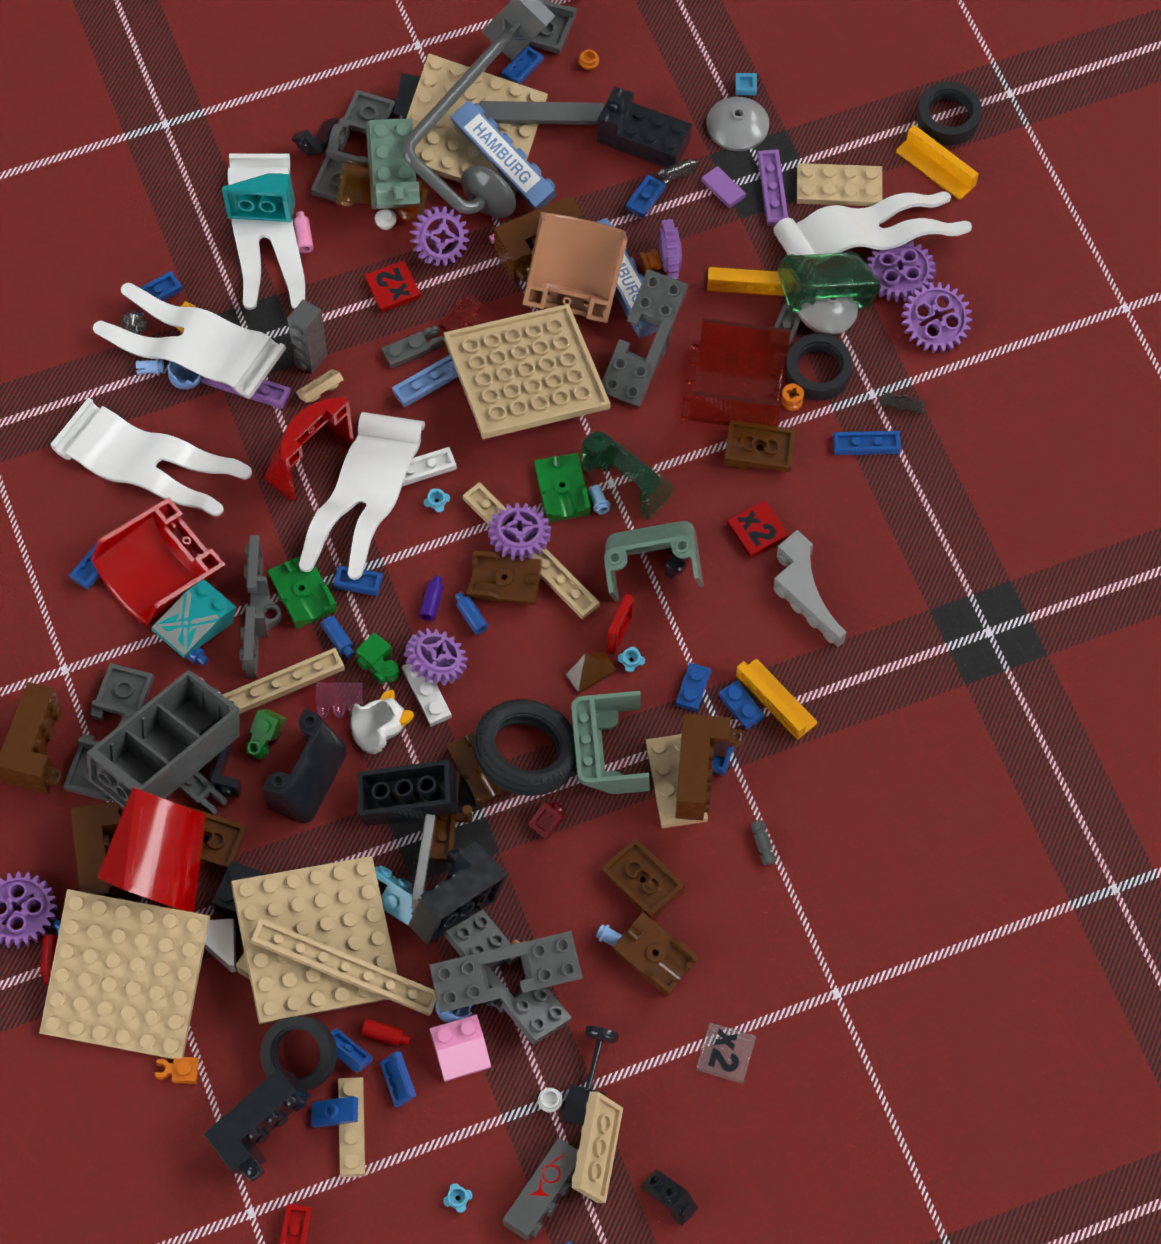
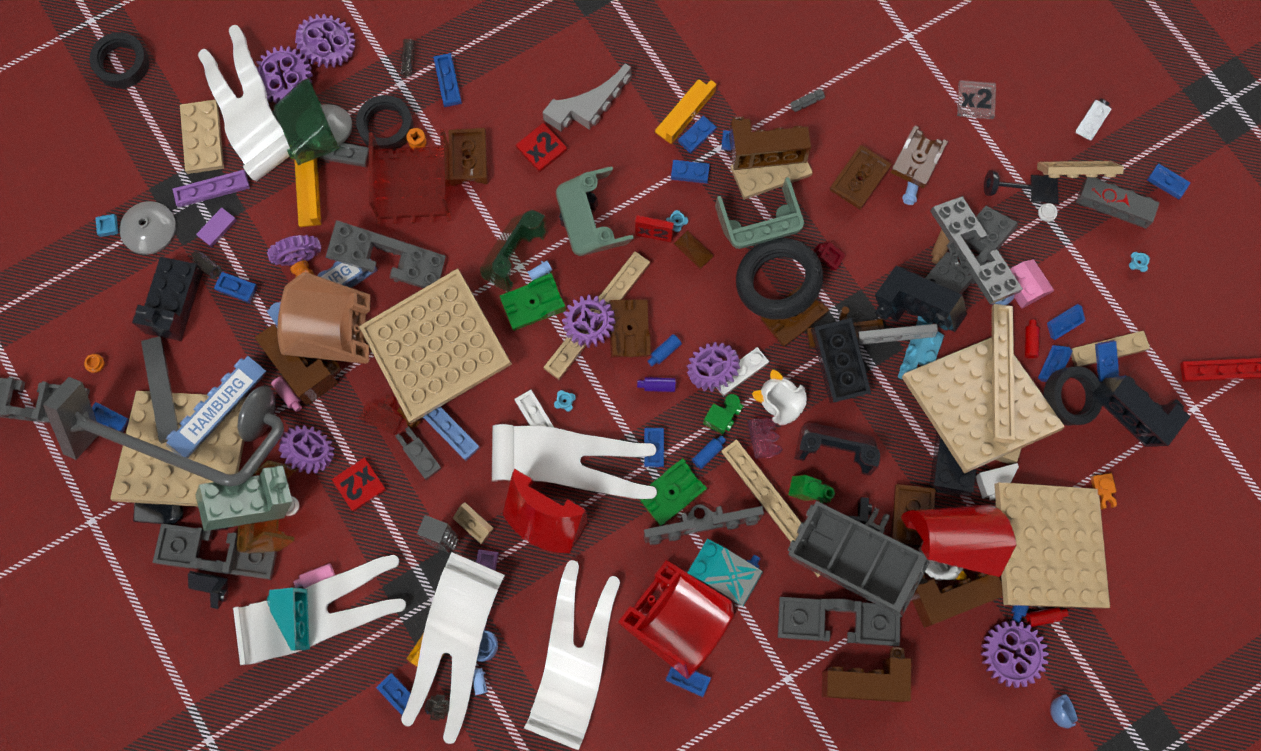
camera: 100 degrees left, 10 degrees up
light orange panel [896,125,979,200] -> none

